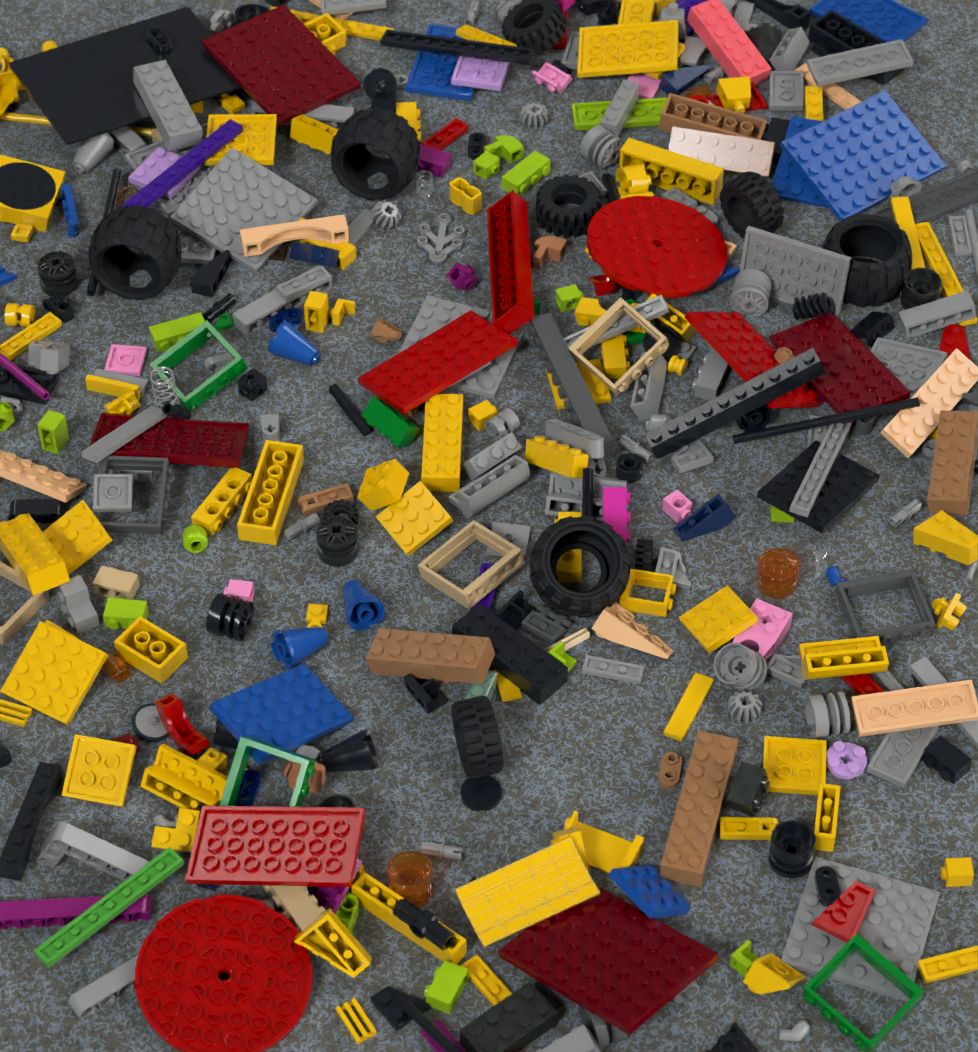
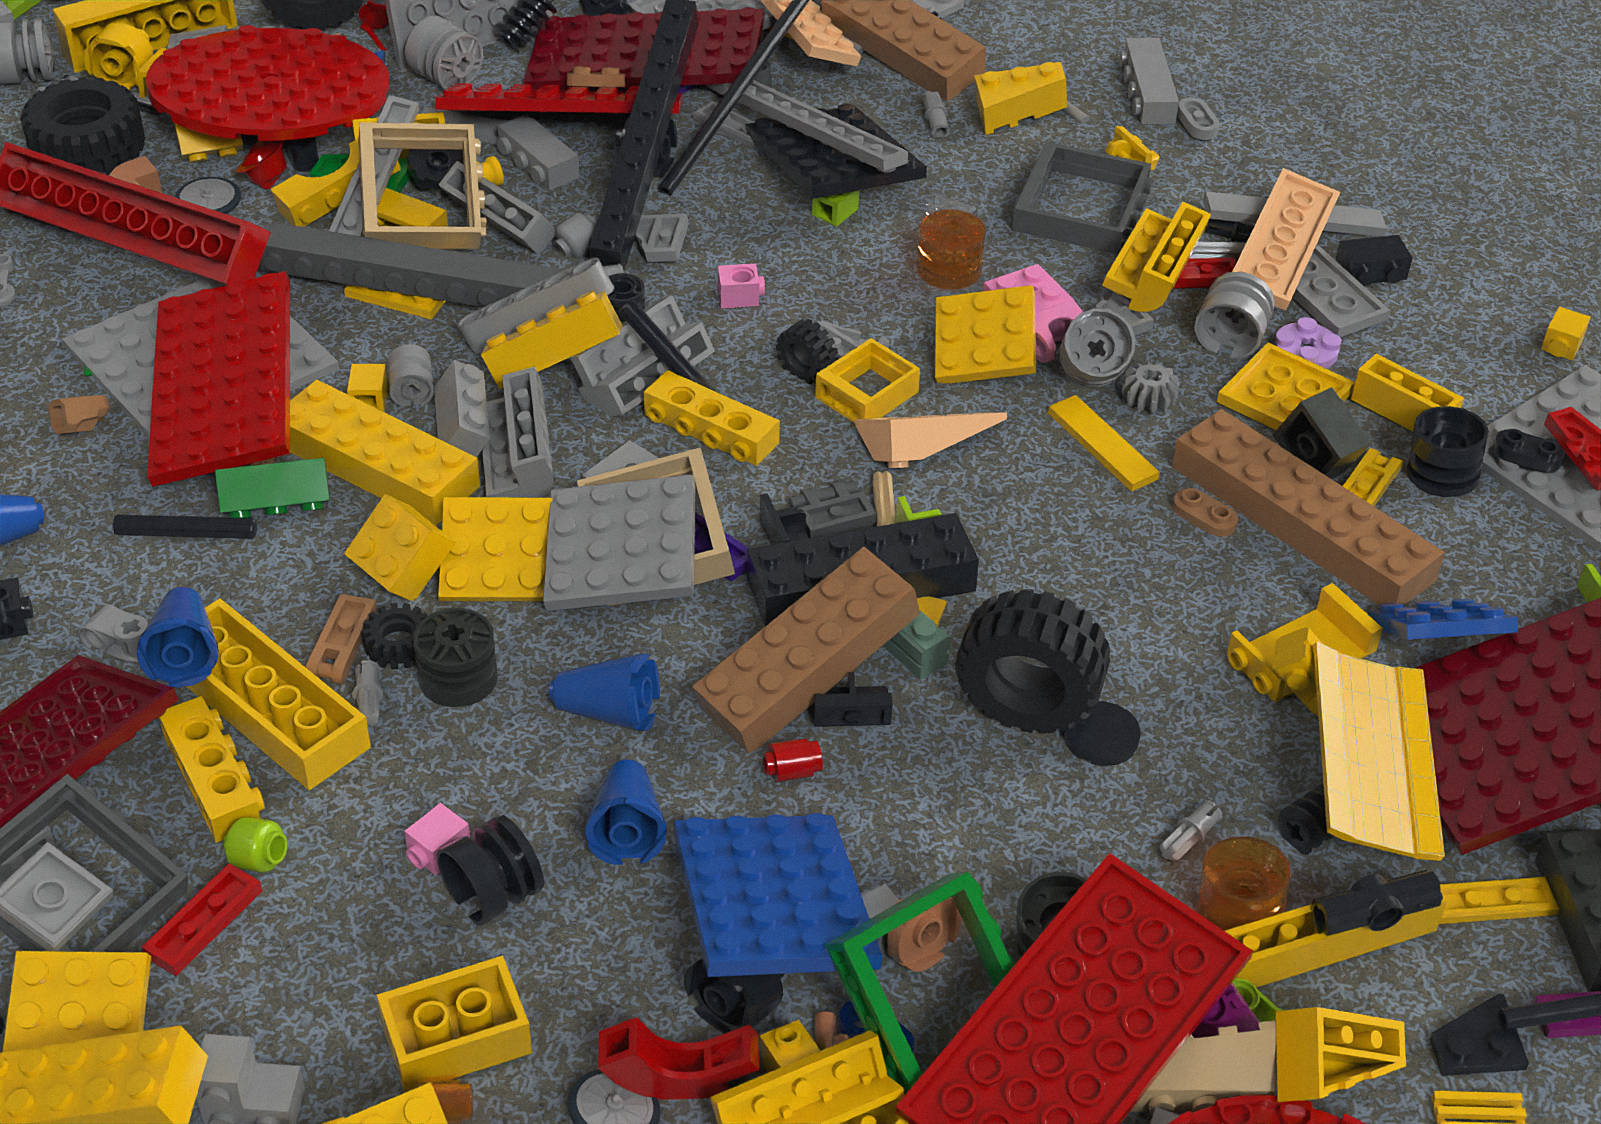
camera: 60 degrees left, 5 degrees down
tan brick [92,566,140,600] -> none
lime brick [103,597,149,630] -> none
yellow plate [306,604,328,628] -> none
black cone [319,729,378,772] -> none
lime brick [424,960,469,1014] -> none
magenta brick [446,262,479,291] -> none
black tyre [529,515,631,618] -> none
lime brick [555,284,584,312] -> none
light grey tile [581,655,645,685] -> none
dark pink brick [603,487,630,546] -> none
dark blue slope [673,493,736,542] -> none
blue arm [826,566,849,590] -> none
none -> blue cone [137,587,219,688]
none -> red plate [141,863,262,977]
none -> light grey wheel [175,177,241,214]
none -> light grey plate [544,474,696,611]
none -> red brick [762,738,823,783]

